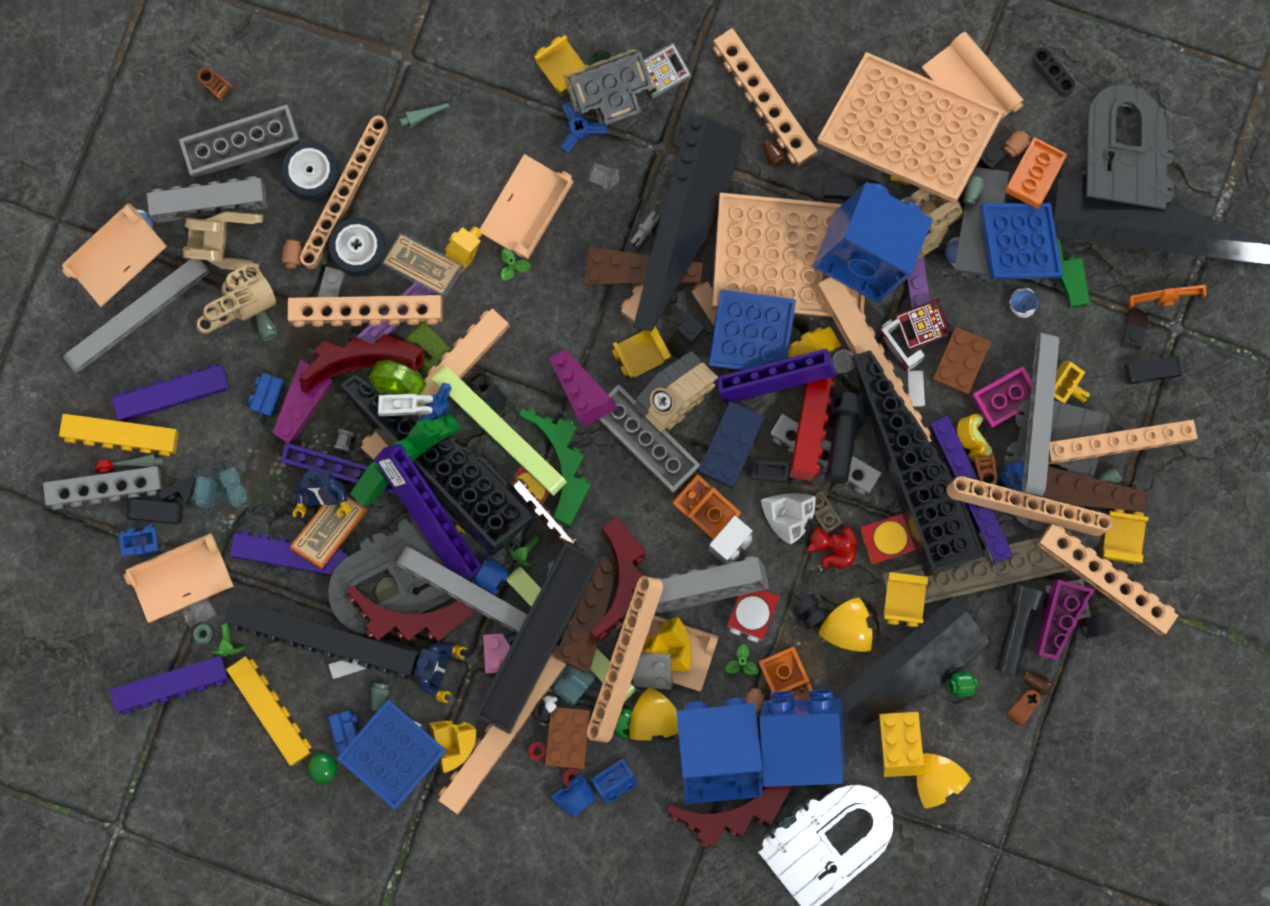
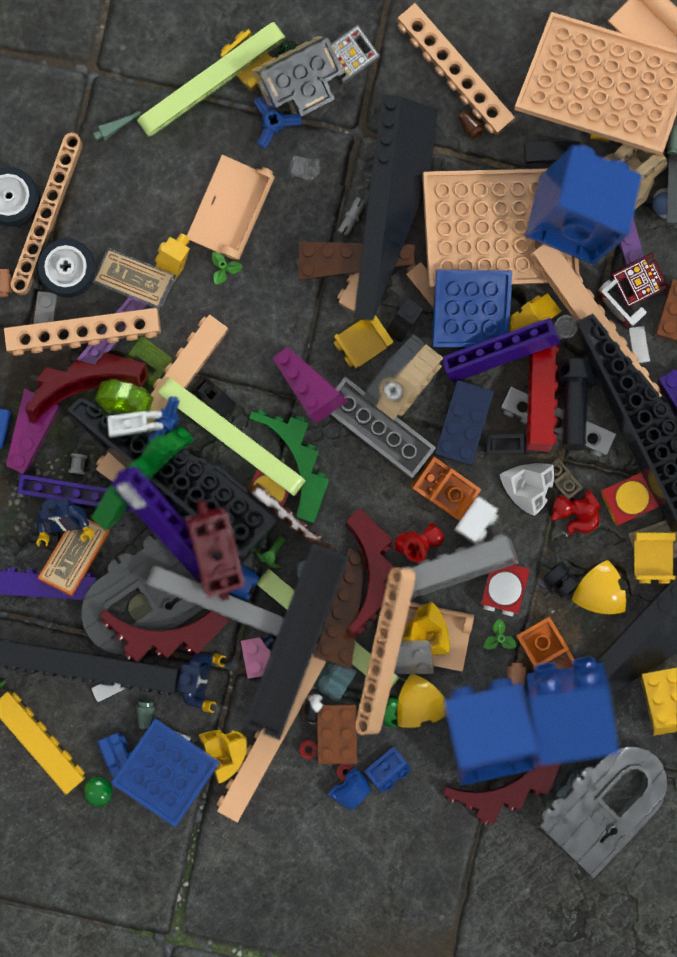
camera: 15 degrees left, 5 degrees up
none -> yellowish green beam [137,22,286,137]
none -> dark red brick [184,500,245,601]
none -> red animal [394,523,445,562]

